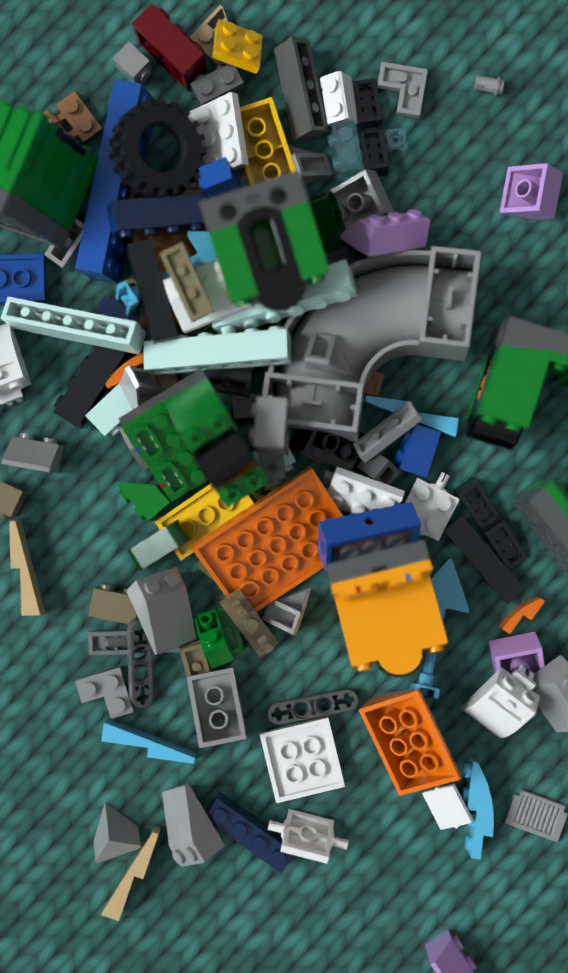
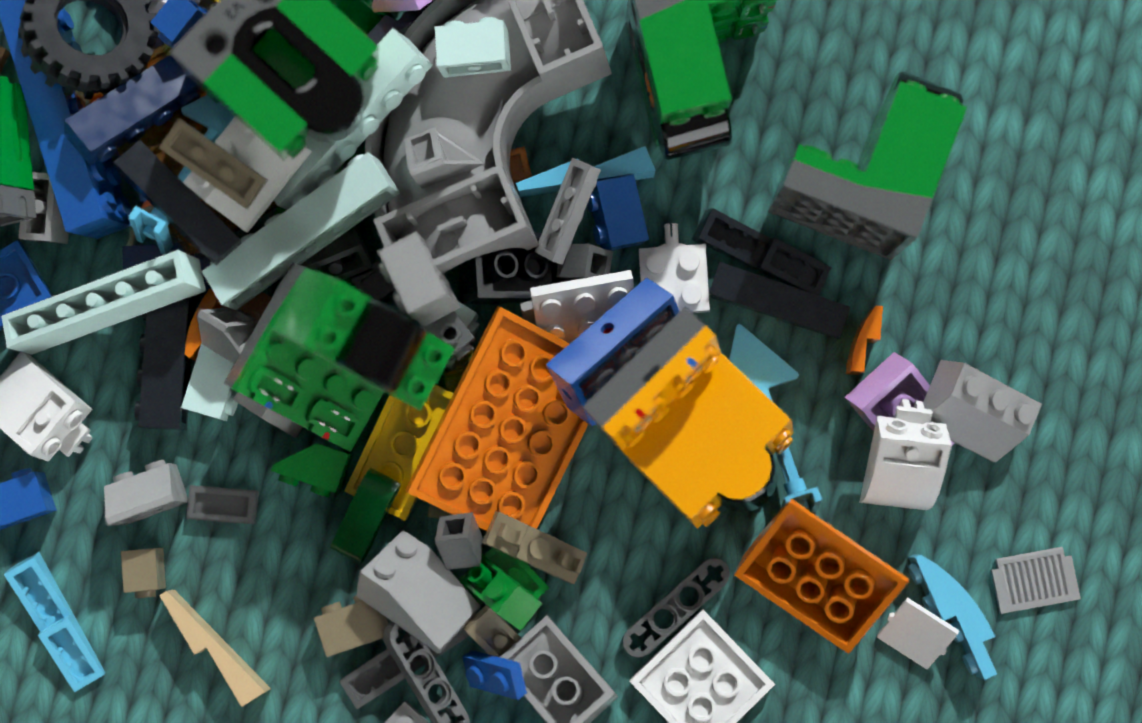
camera: 35 degrees left, 5 degrees down
light grey slope [262,587,312,635] -> none
none -> dark grey tile [186,485,259,524]
none -> light aqua brick [435,17,511,78]
none -> dark grey brick [435,512,484,570]
none -> blue plate [462,650,527,700]

